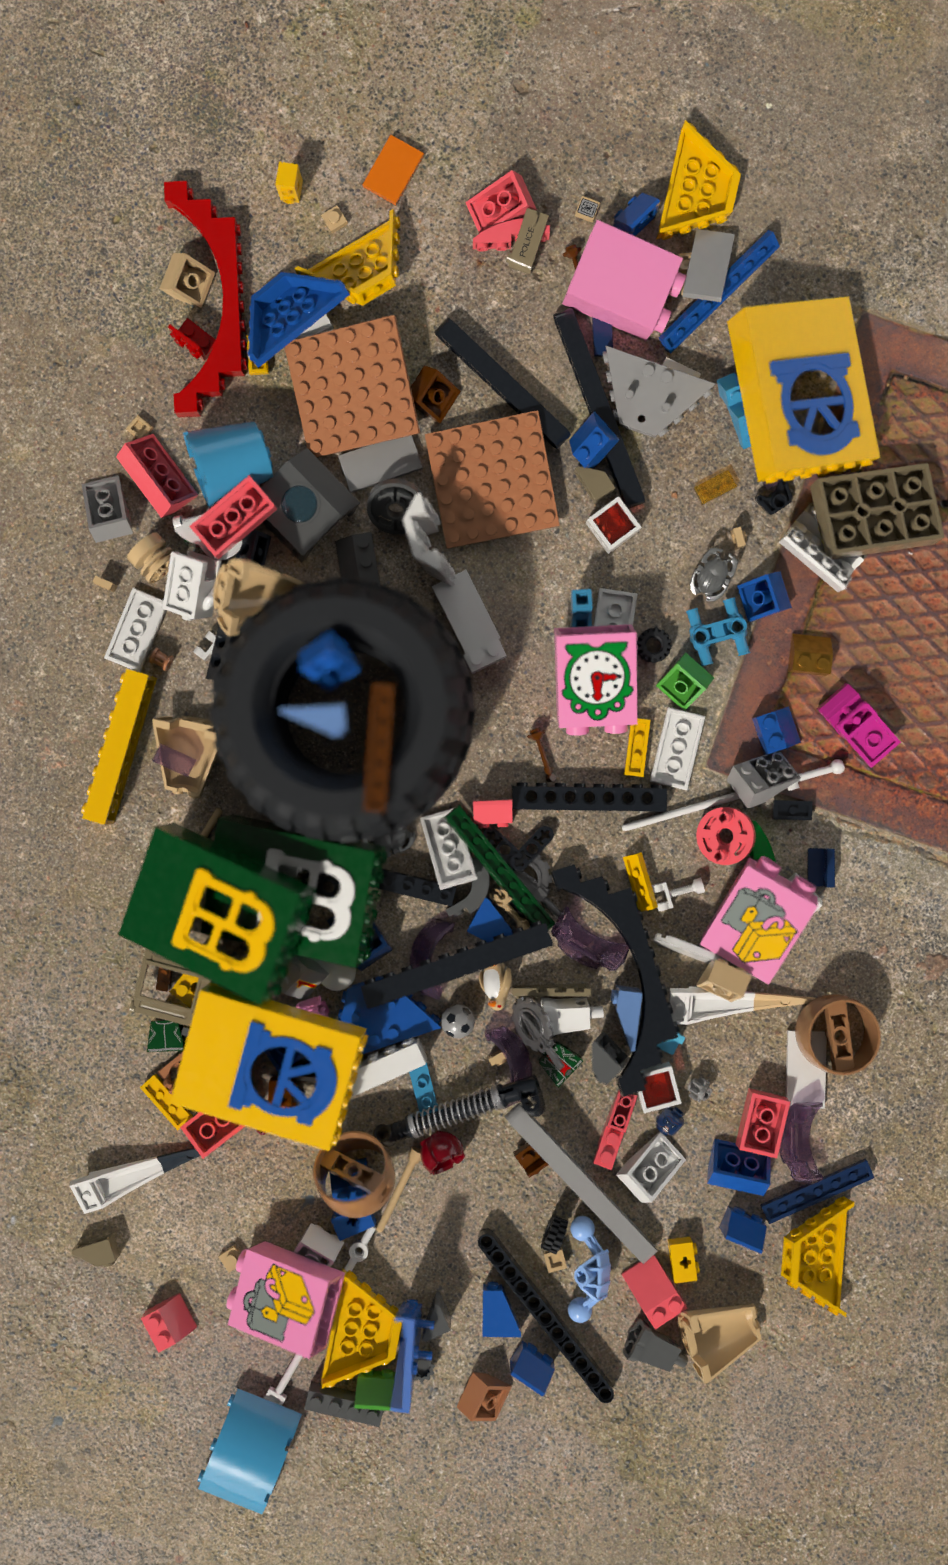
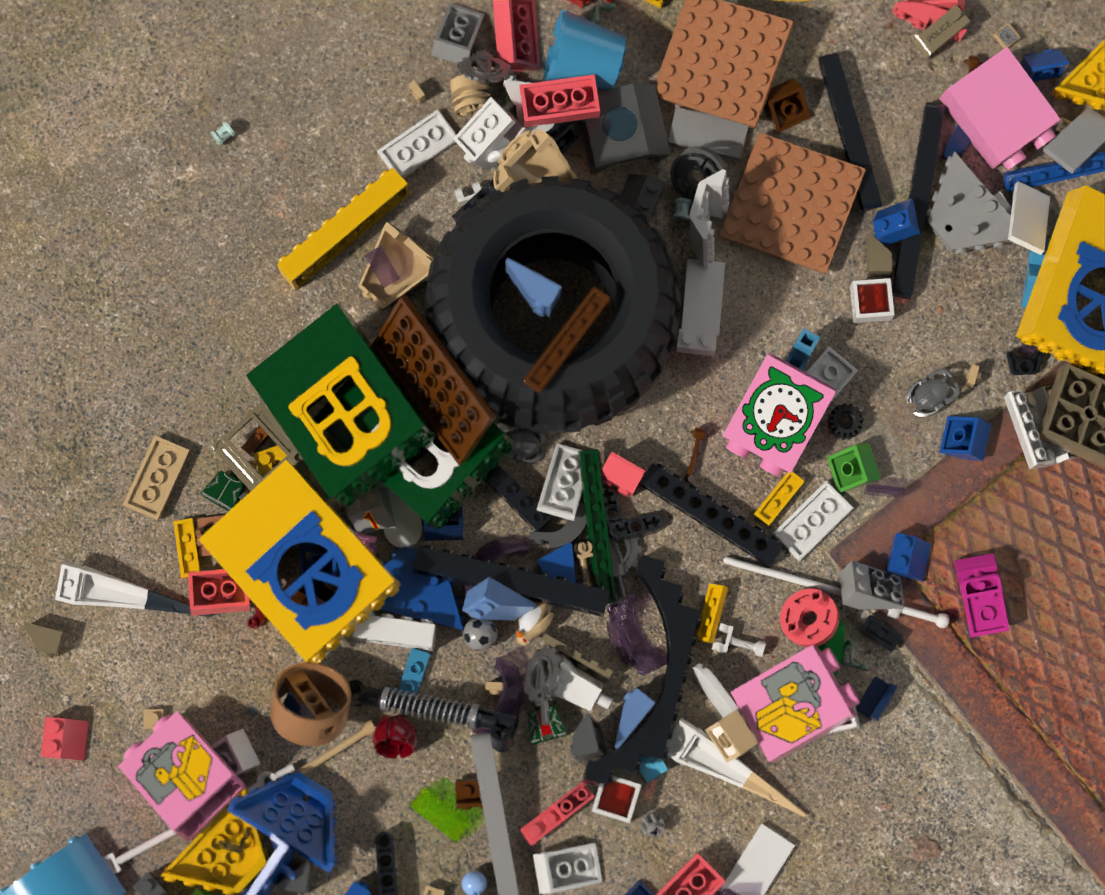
camera: 30 degrees right, 10 degrees down
nougat bush [148,648,174,672] -> none
blue slope [299,631,360,691] -> none
blue brick [331,1211,376,1241] -> none
black tyre [541,1215,568,1254] -> none
dark blue head [656,1107,685,1136] -> none
dark azure piece [686,597,750,667] -> none
clear yellow tile [693,470,737,505] -> none
pearl gold slope [788,634,833,676] -> none
medium nougat cylinder [795,994,881,1075] -> none
none -> tan plate [123,435,191,521]
none -> clear smoke piece [217,827,252,853]
none -> blue piece [227,771,337,873]
none -> reddish brown piece [371,295,496,465]
none -> clear neon green brick [409,787,471,843]
none -> flat silver bar [457,43,513,83]
none -> medium blue slope [462,577,536,621]
none -> sand green piece [589,3,616,25]
none -> light aqua bush [673,198,692,221]
none -> sand green piece [841,640,870,671]
none -> clear purple tile [864,484,905,498]
none -> white tile [1008,181,1050,255]

